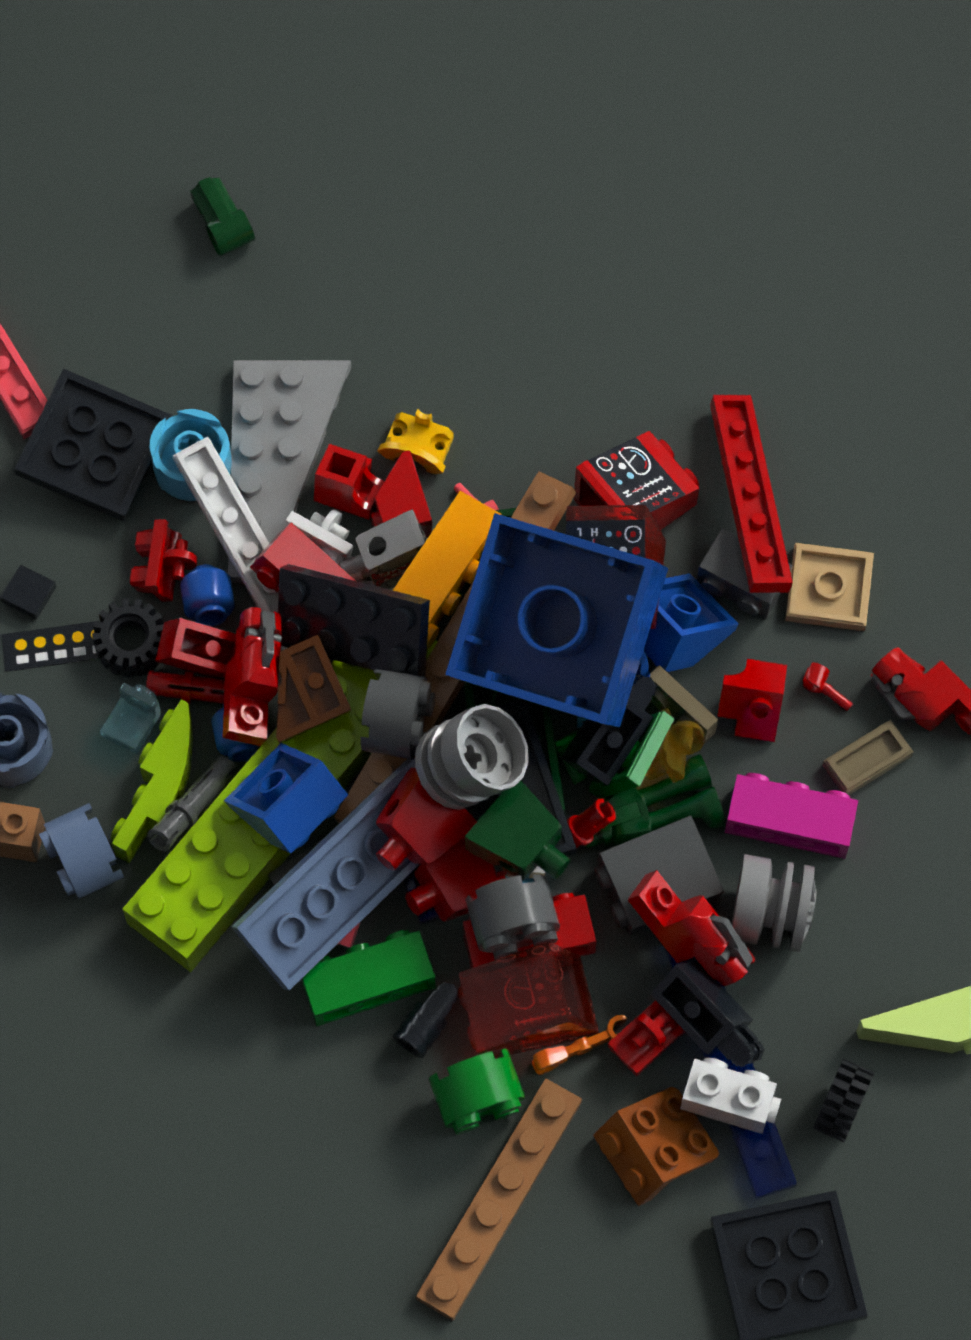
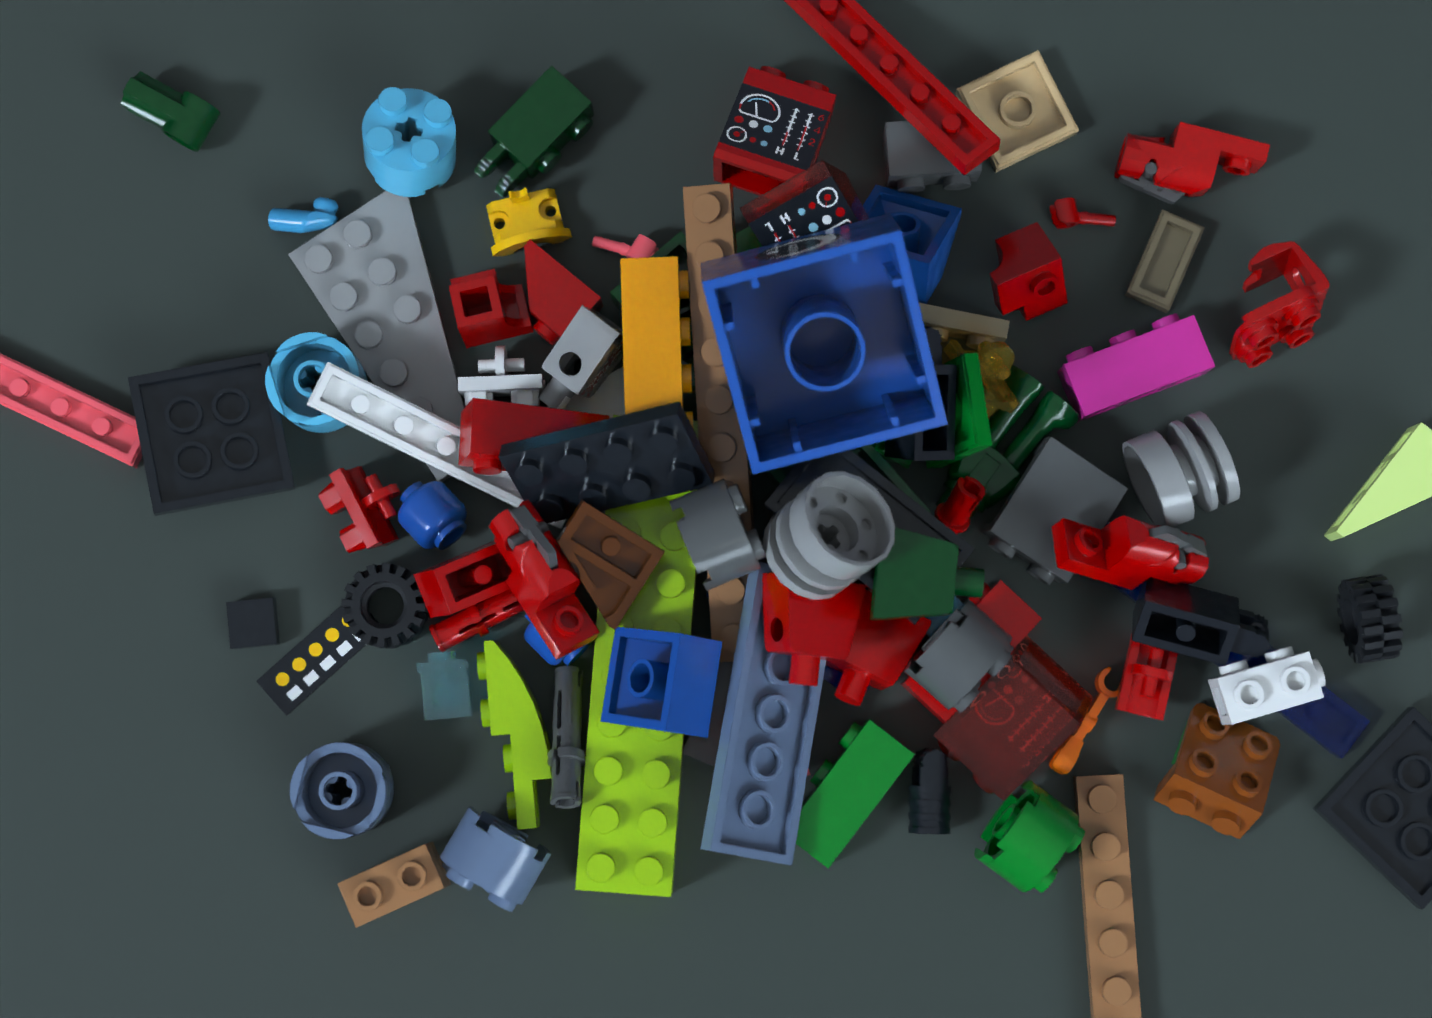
camera: 30 degrees left, 15 degrees up
none -> dark azure arm [268,197,338,233]
none -> medium azure brick [362,87,456,197]
none -> dark green hinge [474,65,594,197]
none -> red piece [1229,241,1330,368]

